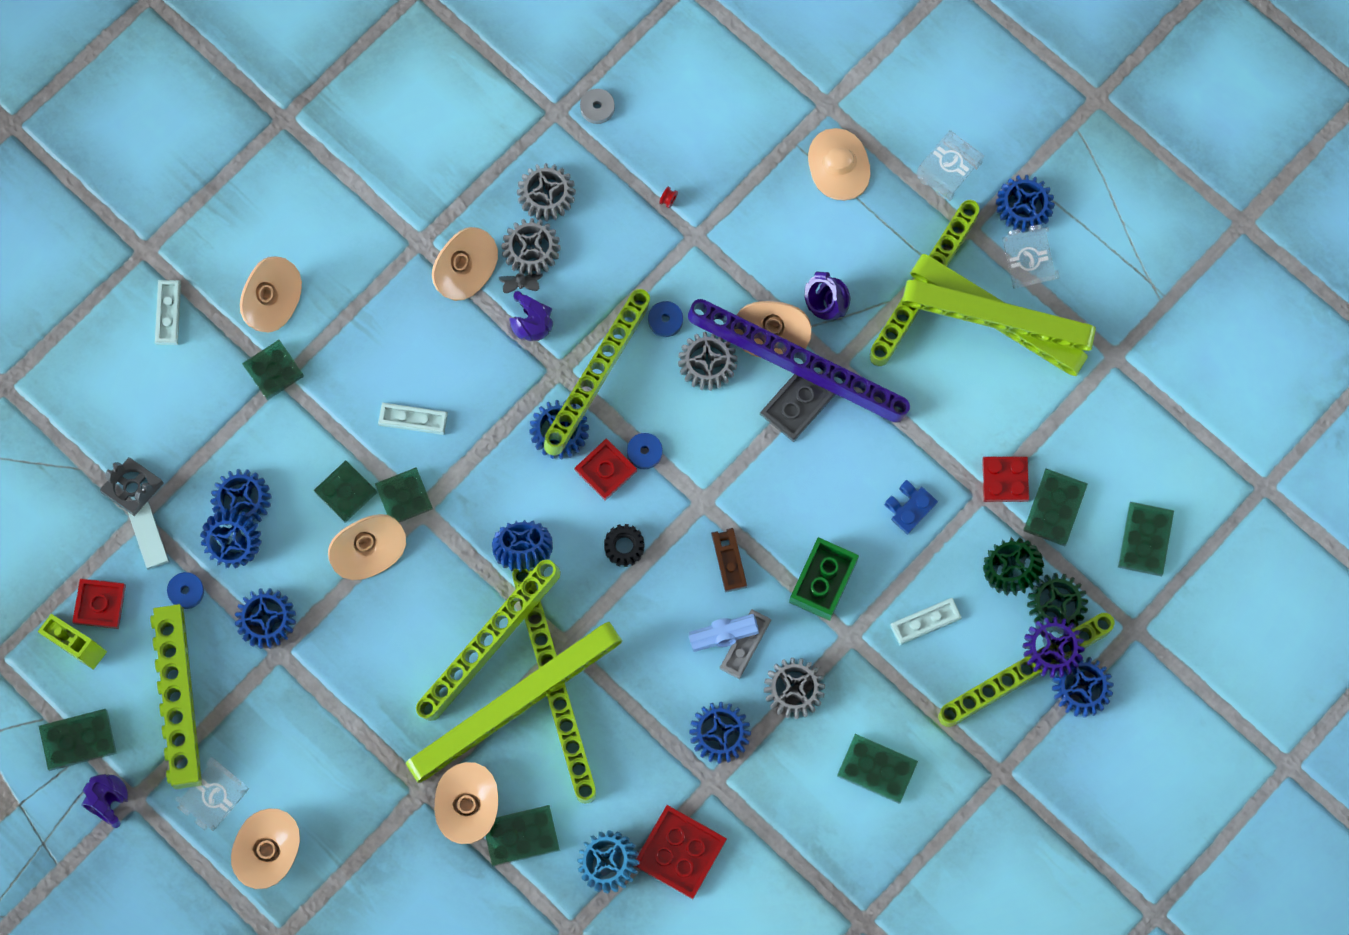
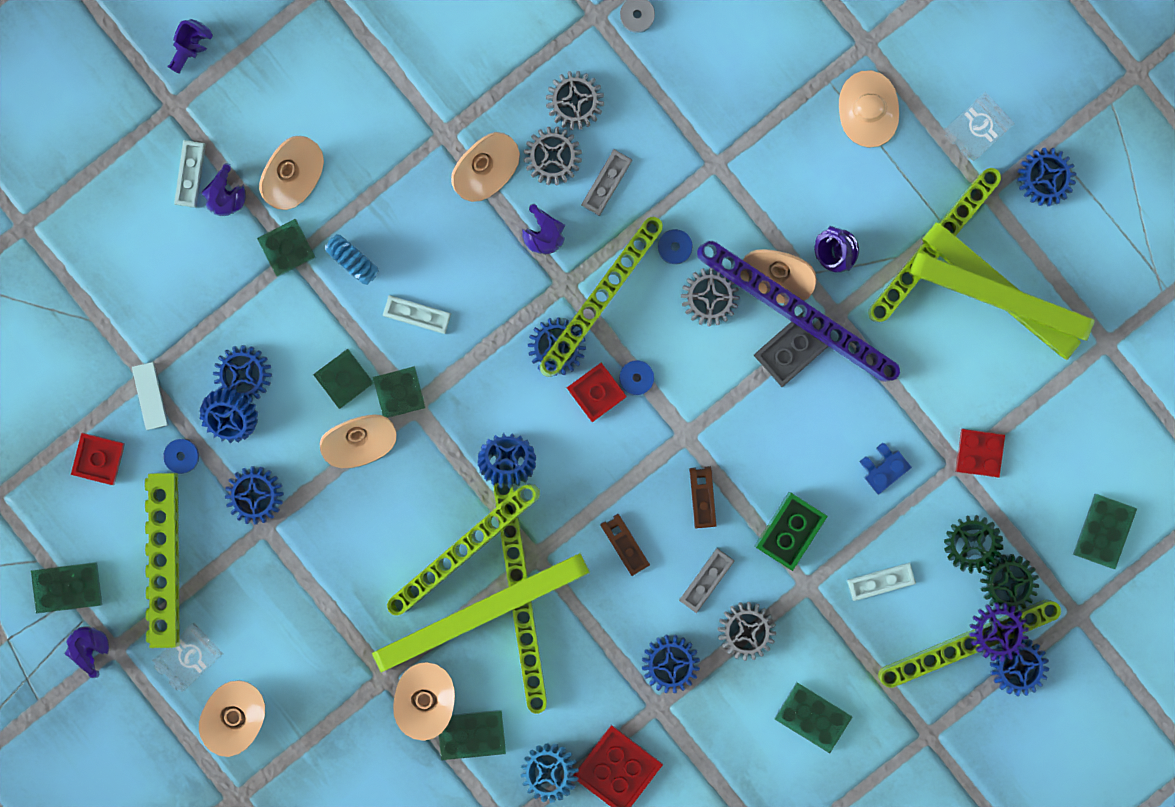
camera: 15 degrees right, 15 degrees up
lime slope [38,614,107,670] -> none
dark grey piece [100,457,164,516] -> none
dark grey piece [499,273,543,293] -> none
black tyre [604,524,645,567] -> none
red bush [659,186,678,208] -> none
light blue piece [689,614,759,652] -> none
clear panel [1002,224,1060,289] -> none
clear green plate [1023,469,1088,546] -> none
none -> dark purple piece [168,19,213,74]
none -> dark purple helmet [201,163,246,216]
none -> dark azure gear [325,234,379,285]
none -> light grey tile [581,149,632,216]
none -> reddish brown plate [600,513,650,576]

